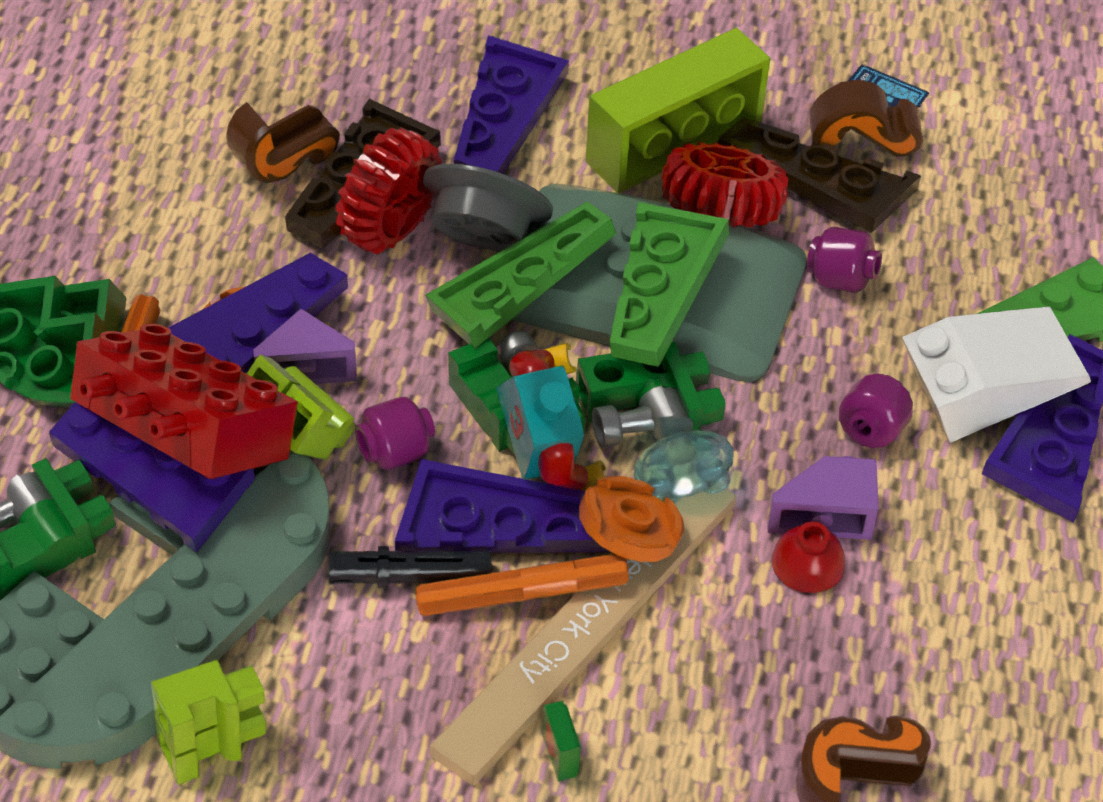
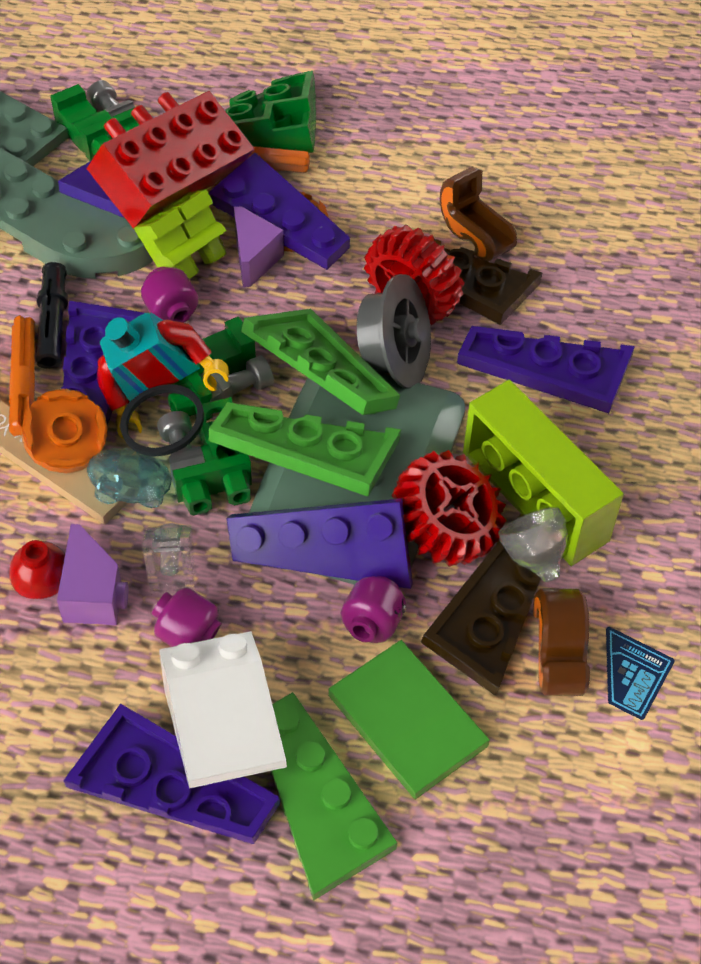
camera: 90 degrees right, 5 degrees up
none -> black piece [120,384,204,456]
none -> clear slope [142,523,195,594]
none -> dark purple wing [226,498,413,589]
none -> bright green tile [328,640,490,800]
none -> clear helmet [498,508,568,582]

